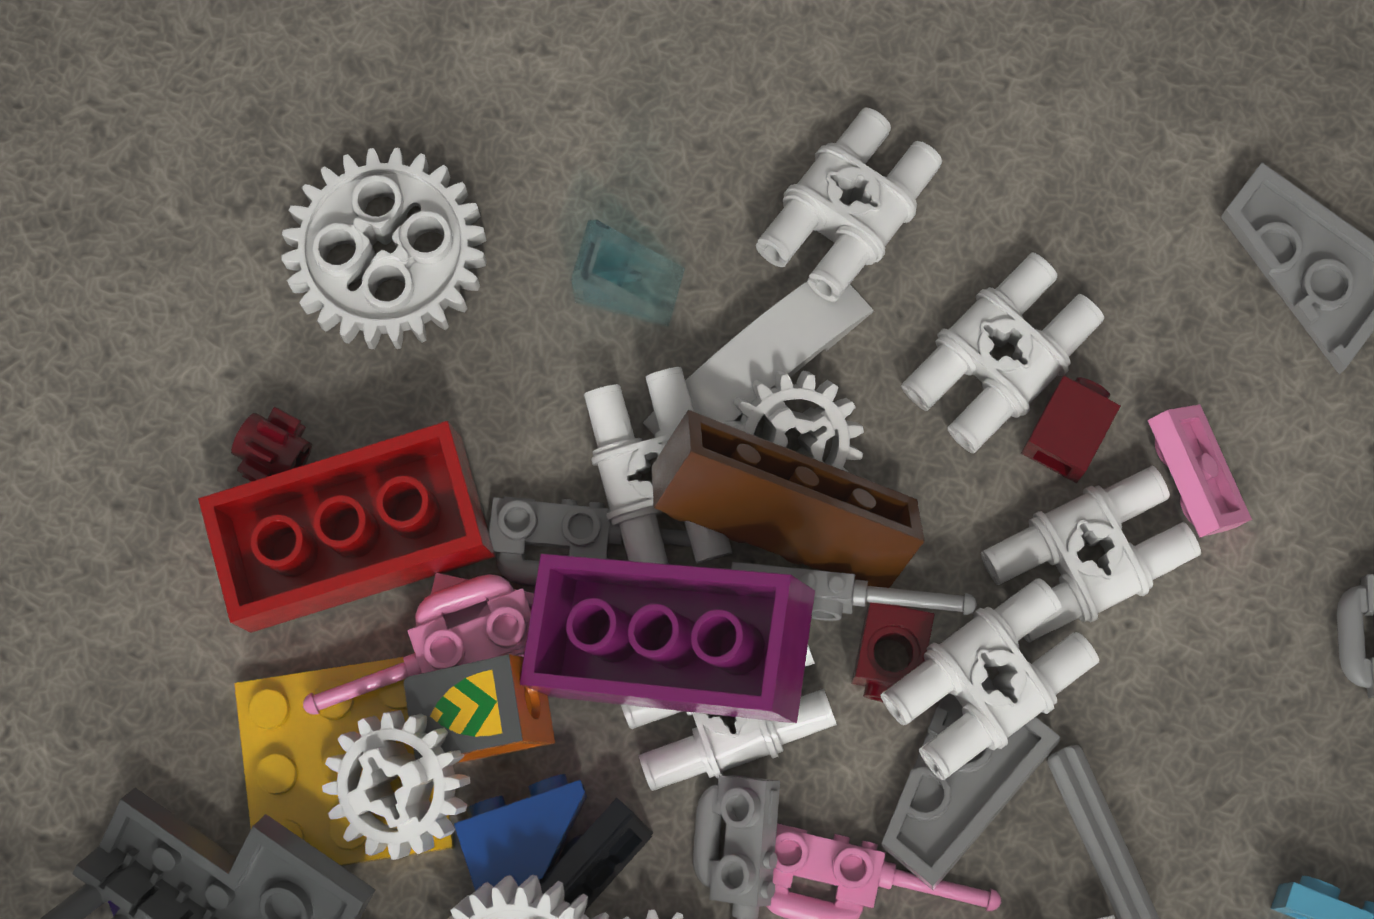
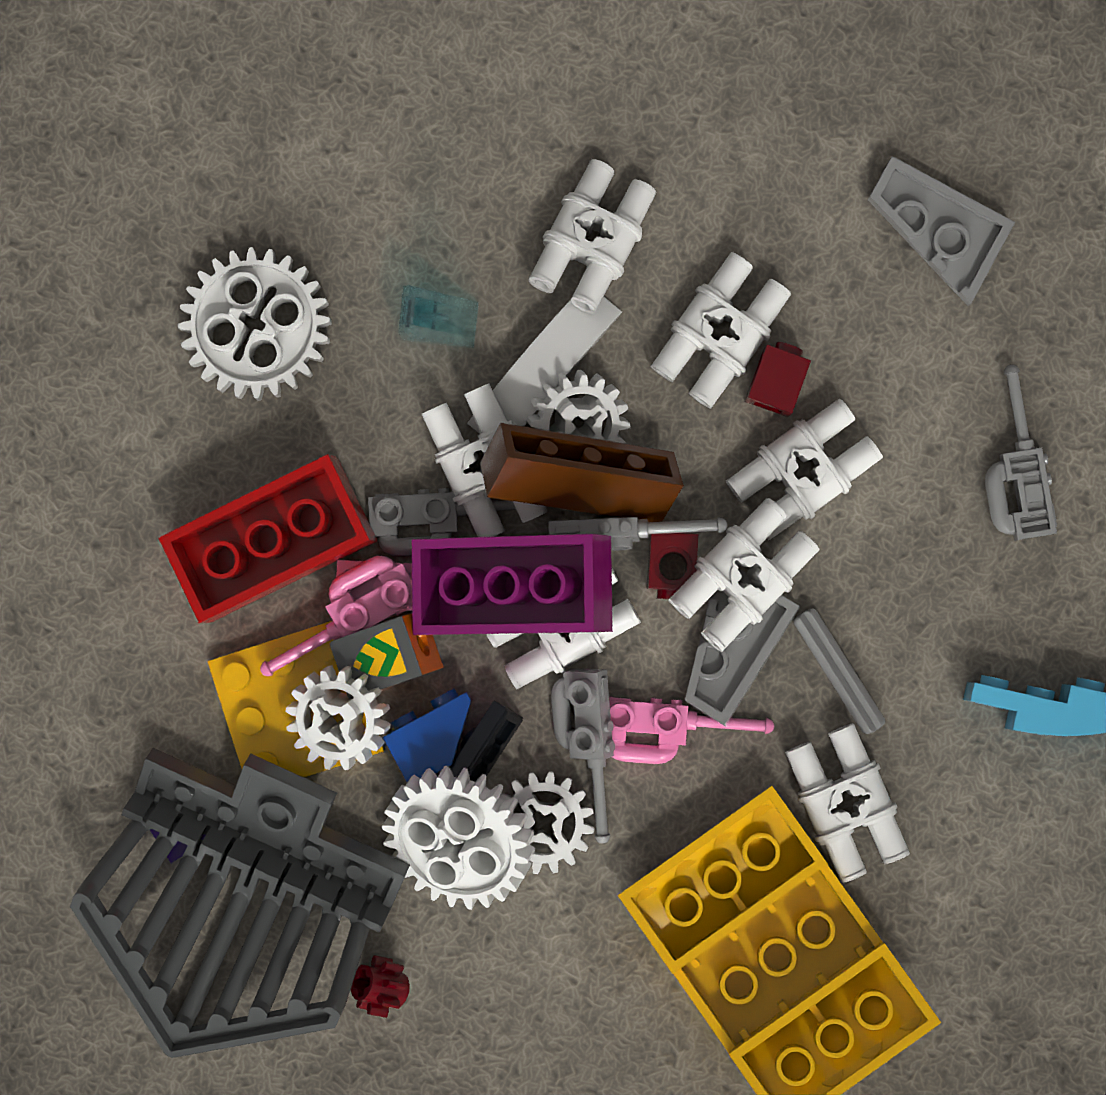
camera: 10 degrees left, 10 degrees up
dark red gear [231,406,312,482] -> none
bright pink plate [1148,404,1252,538] -> none

